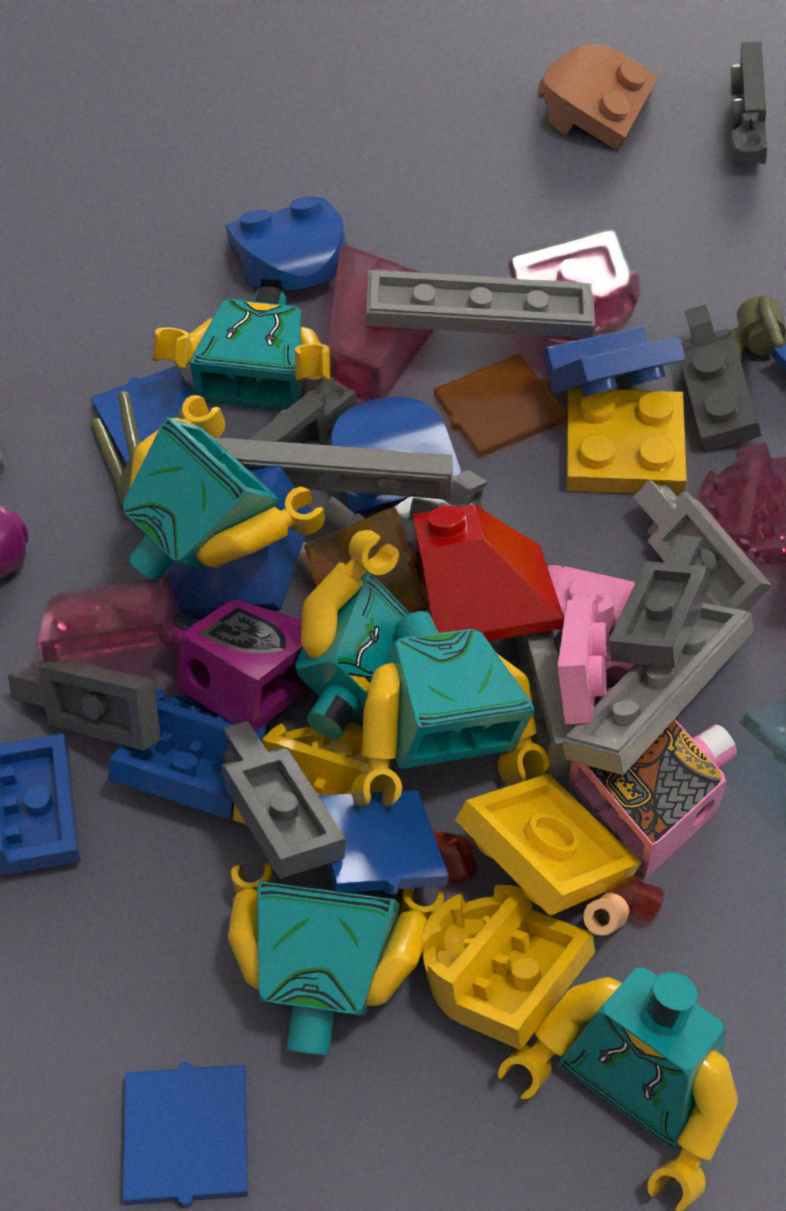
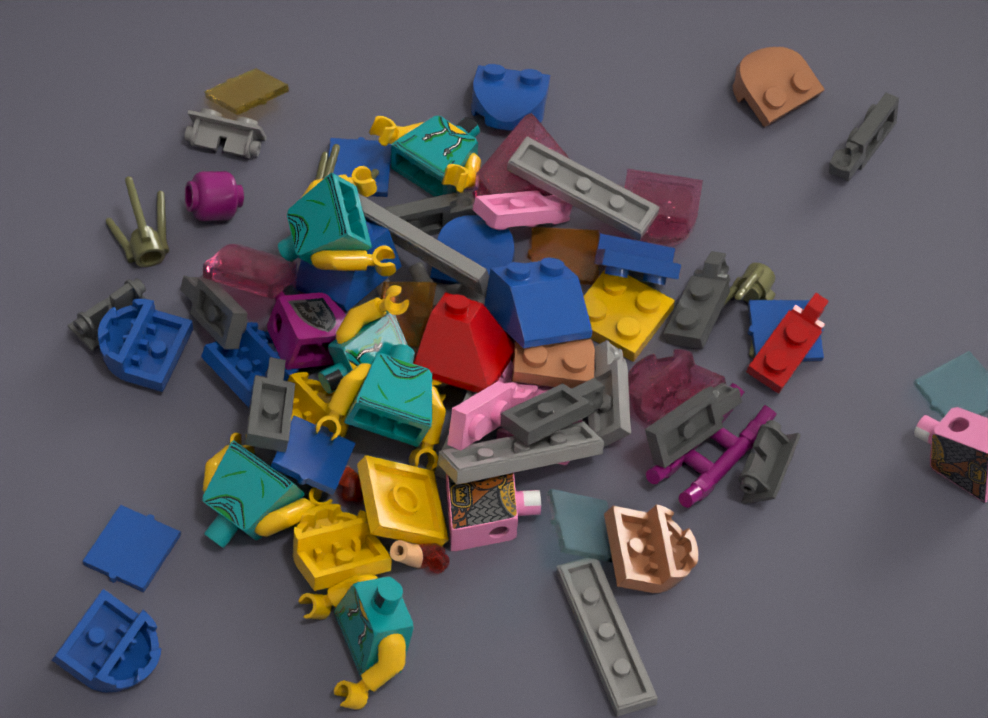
camera: 25 degrees right, 0 degrees up
none -> bright pink hinge [472,190,573,230]
none -> blue slope [484,258,592,348]
none -> nougat slope [511,338,595,388]

